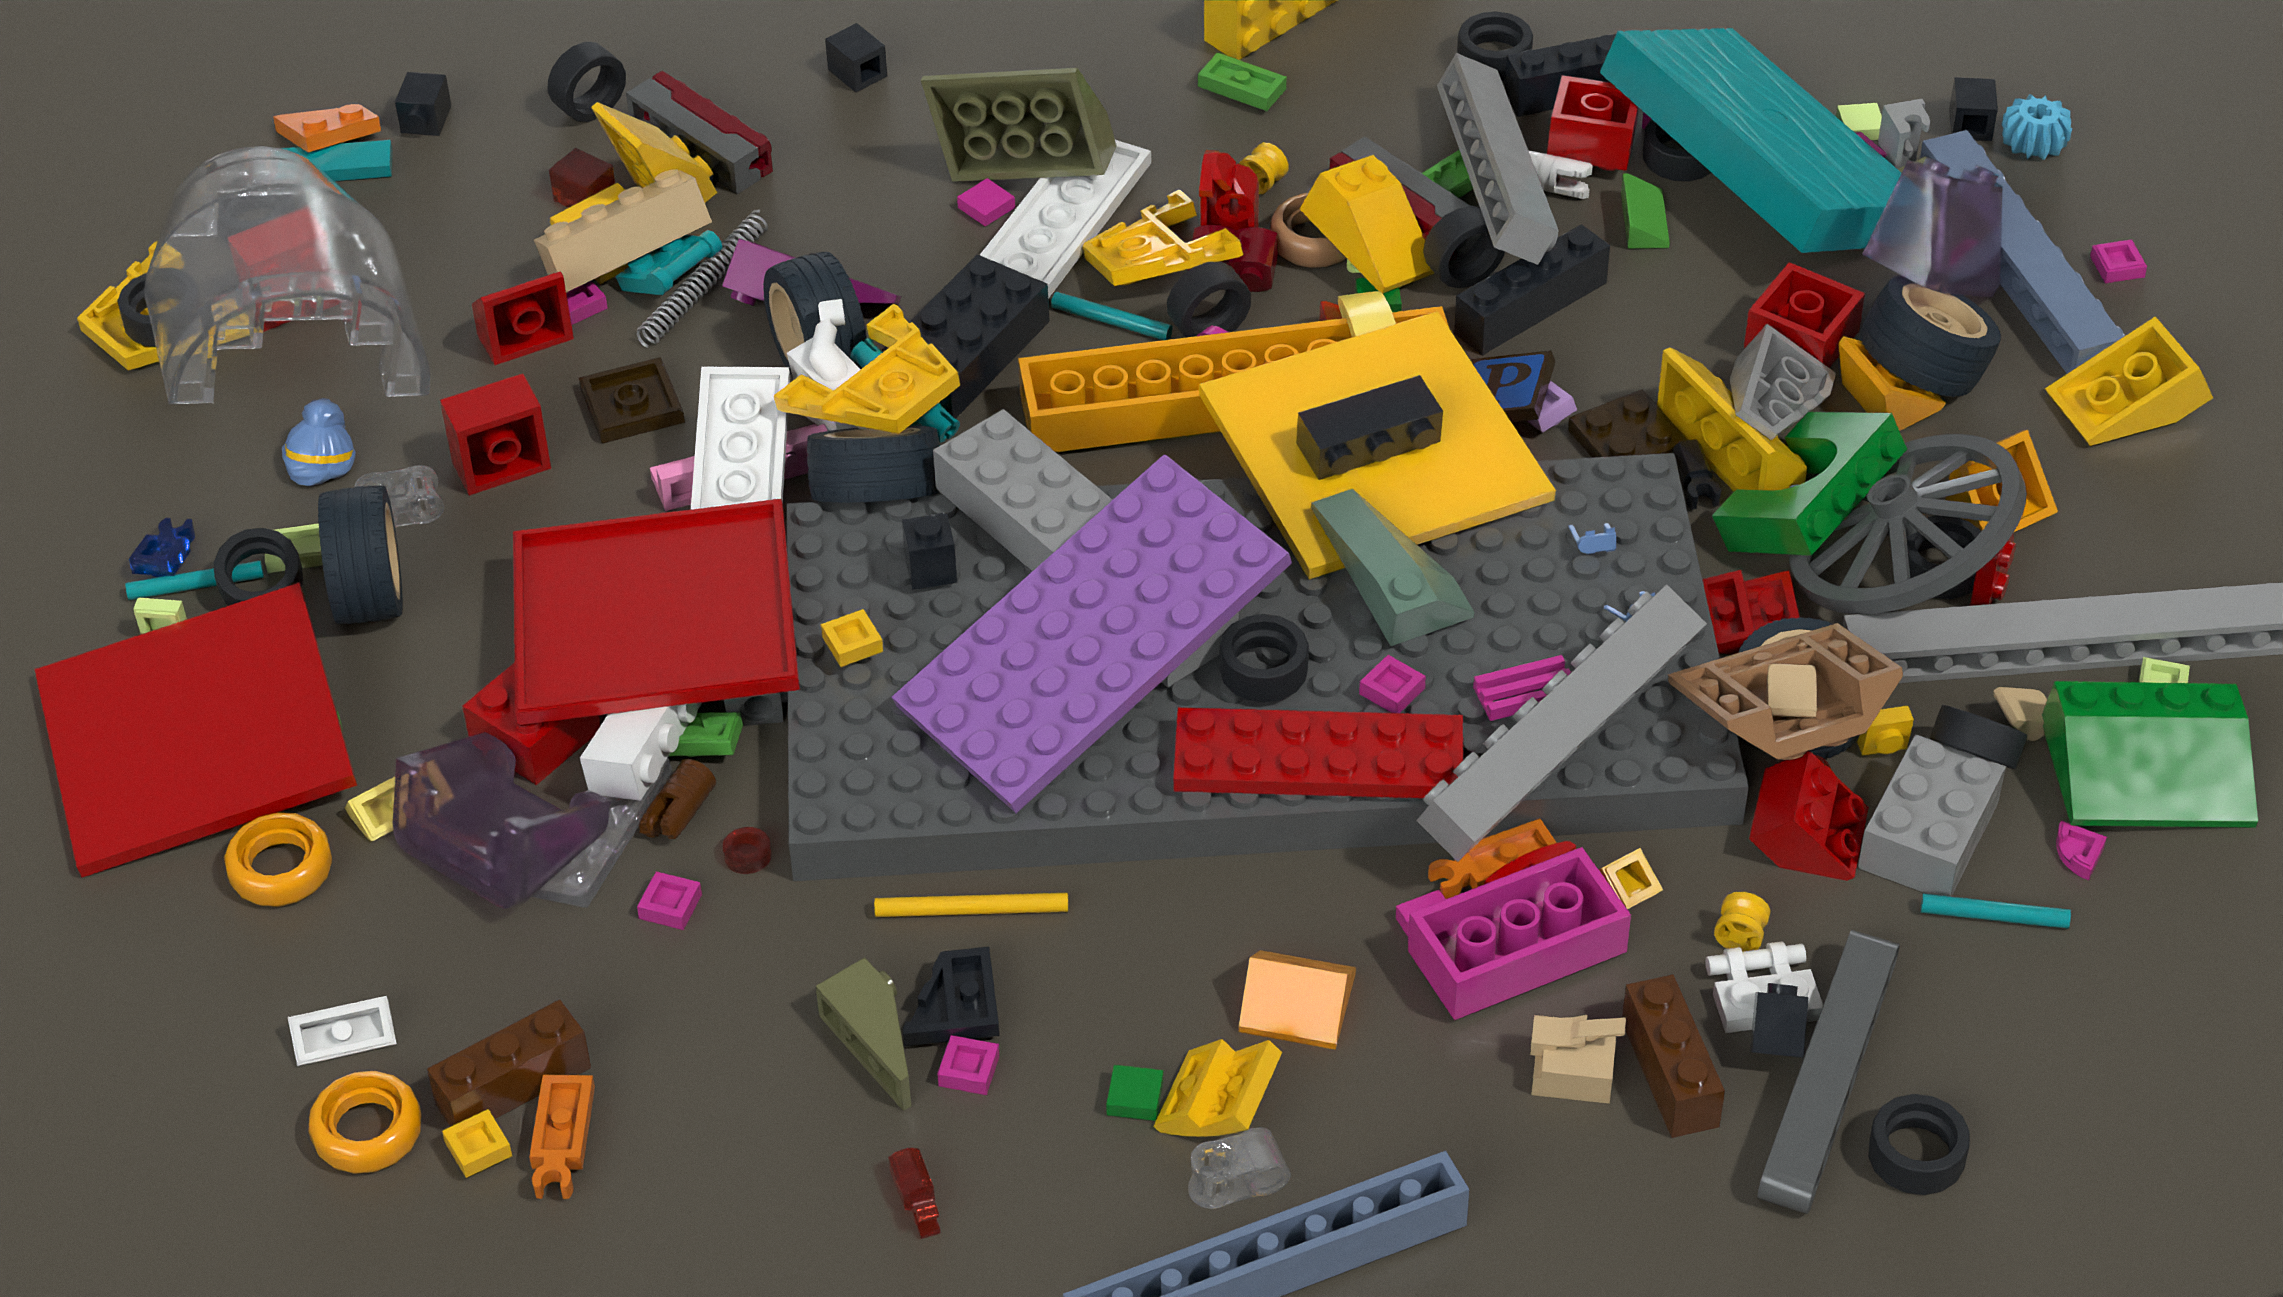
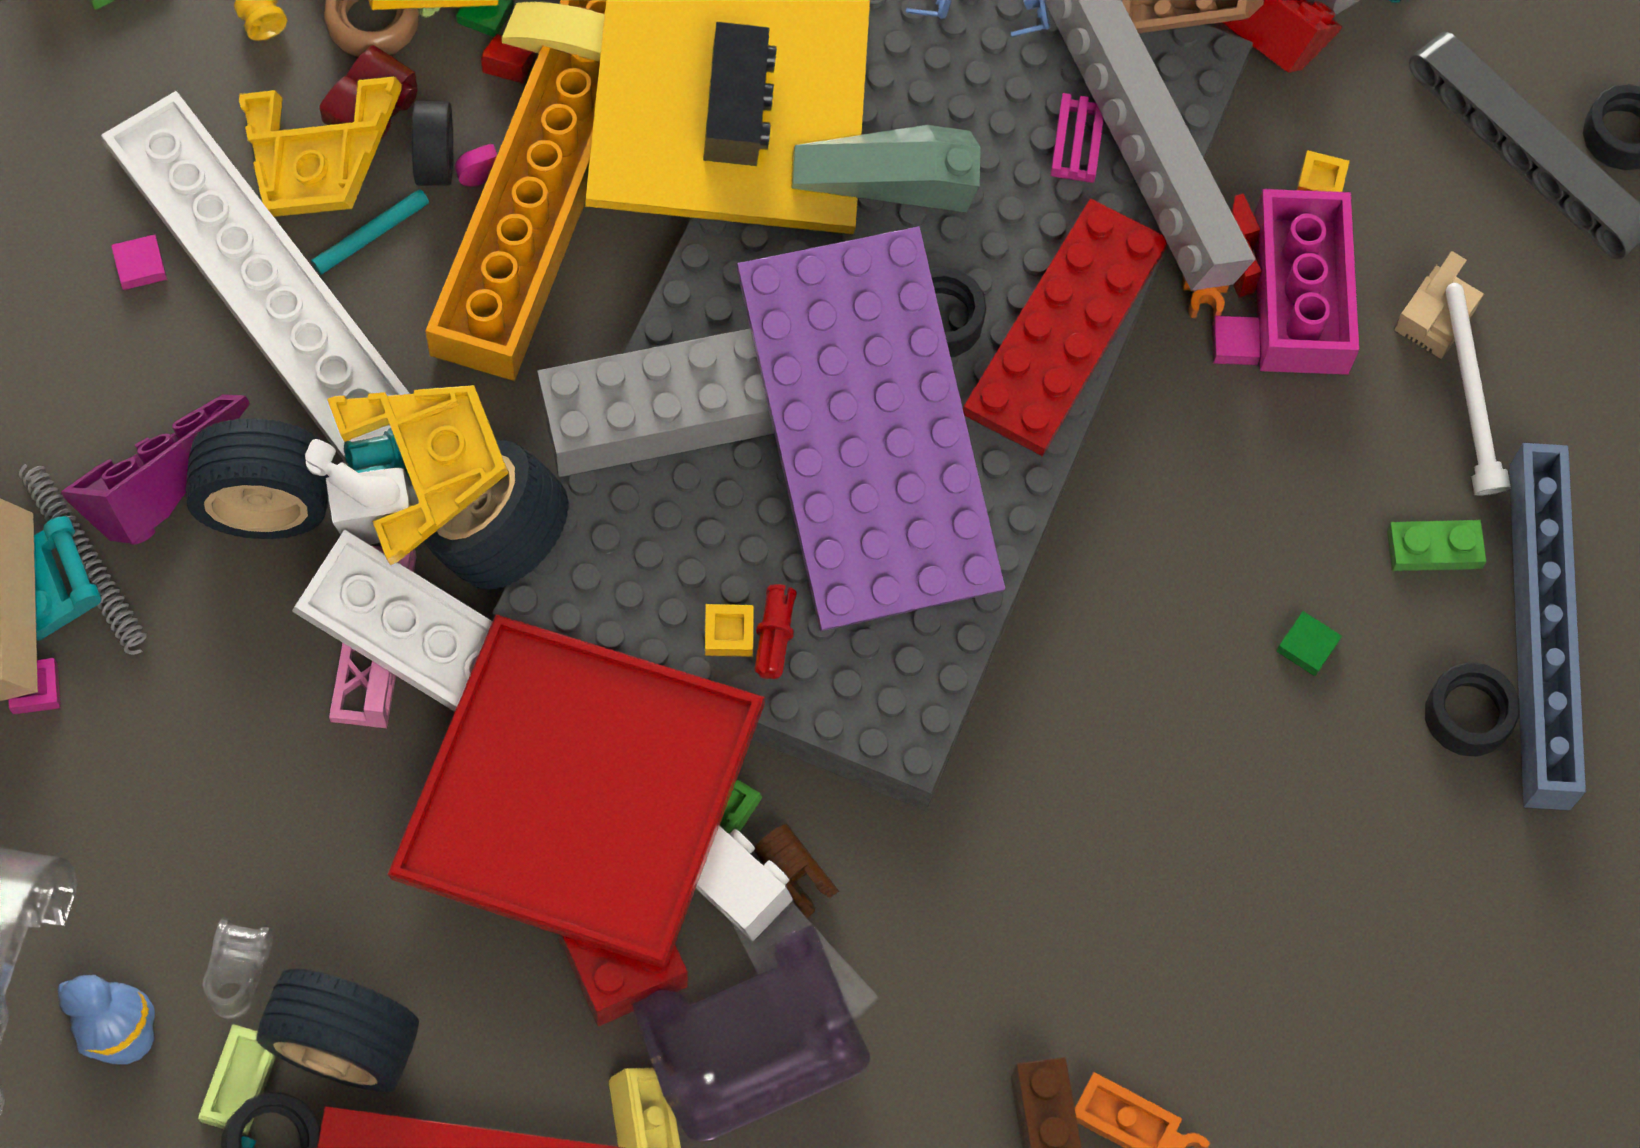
camera: 70 degrees left, 20 degrees up
red brick [440,373,551,496] -> none
red slope [472,271,574,365] -> none
dark brown tile [579,357,685,444] -> none
dark pink tile [637,871,702,930] -> none
clear red tile [723,827,772,874] -> none
olive slope [816,957,911,1111] -> none
yellow bar [874,893,1068,917] -> none
black brick [882,254,1050,419] -> none
clear red bar [888,1148,941,1239] -> none
black brick [902,512,957,590] -> none
black wing [903,946,1000,1046] -> none
olive slope [921,68,1117,182] -> none
dark pink tile [937,1035,1000,1095] -> none
yellow slope [1153,1039,1282,1137] -> none
clear piece [1188,1127,1291,1209] -> none
red piece [1199,150,1259,231] -> none
light orange slope [1239,950,1356,1050] -> none
dark pink tile [1359,655,1426,713] -> none
yellow slope [1599,848,1663,909] -> none
reddish brown brick [1622,974,1725,1138] -> none
white plate [1705,941,1823,1033] -> none
yellow wheel [1714,892,1771,952] -> none
black brick [1750,983,1809,1058] -> none
none -> red axle [754,584,797,679]
none -> yellow plate [1297,150,1349,192]
none -> bright green plate [1387,520,1486,571]
none -> black tyre [1425,662,1520,757]
none -> white piece [1446,283,1511,496]

